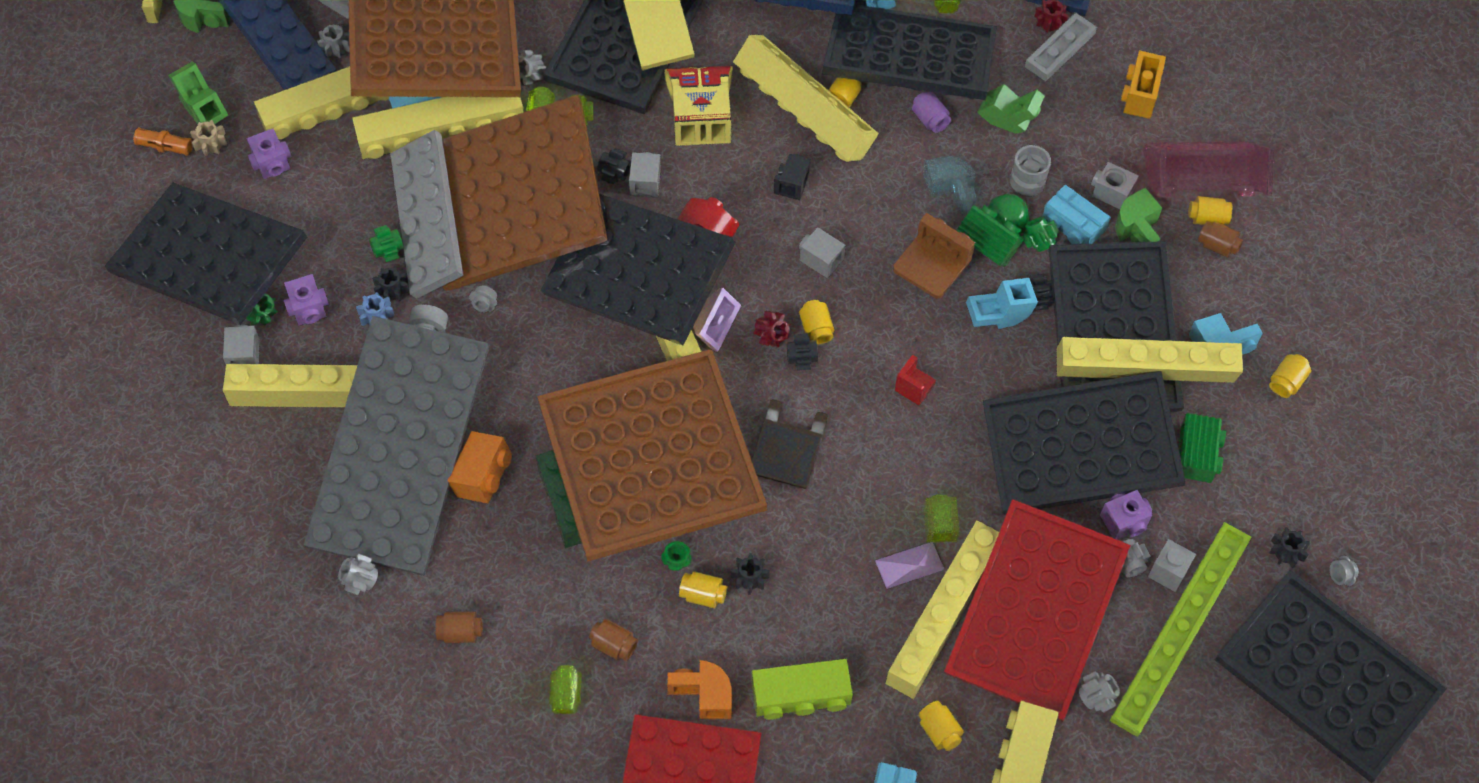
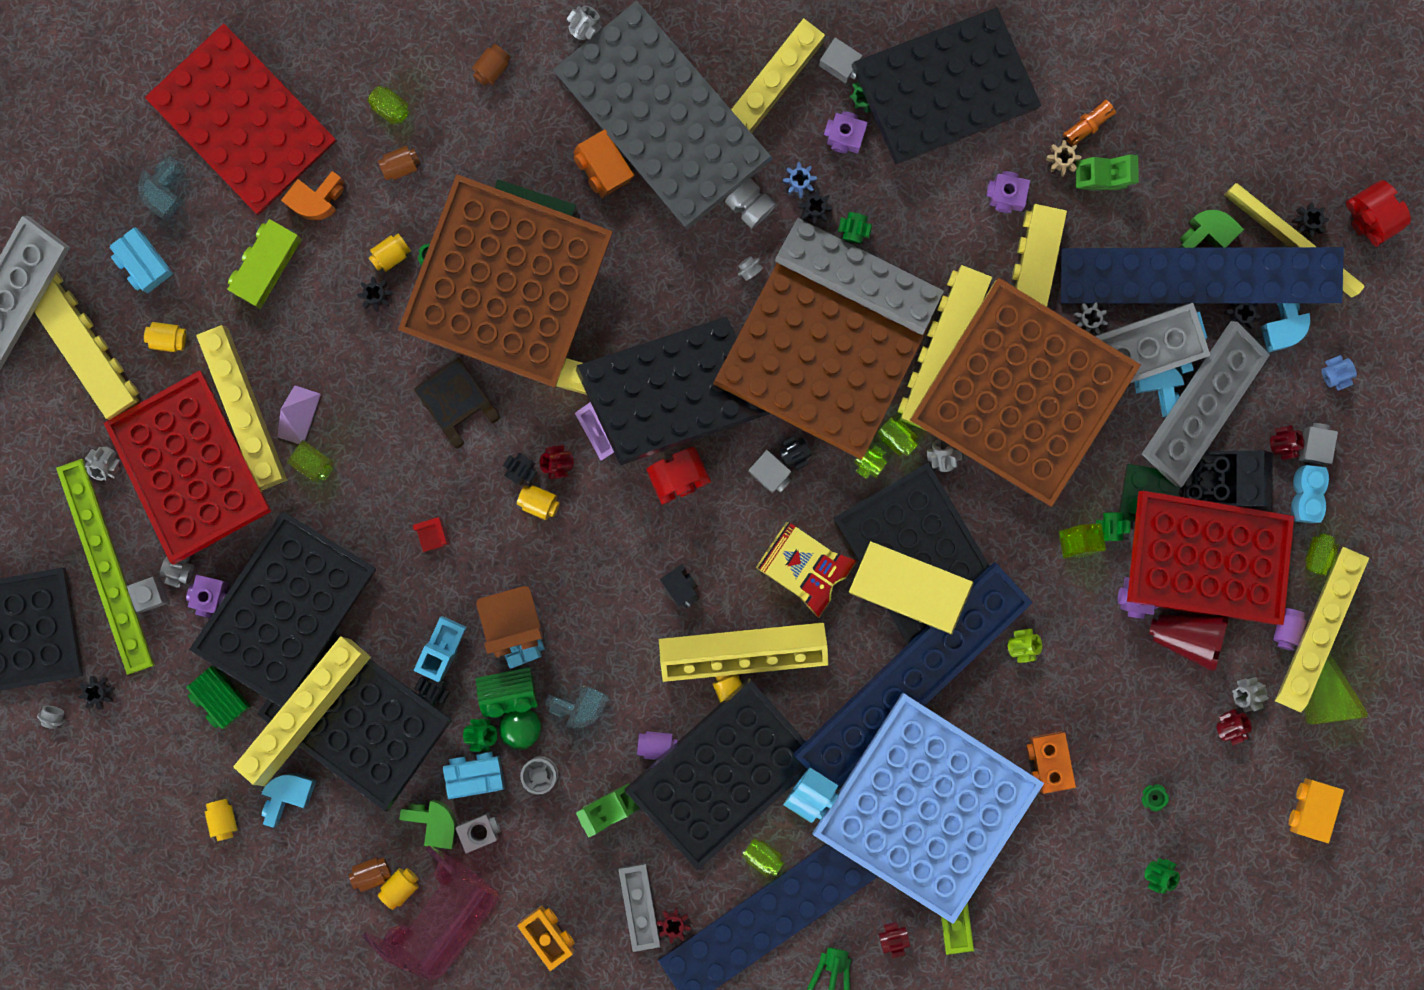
camera: 130 degrees right, 25 degrees up
light grey brick [799,227,846,278] -> none

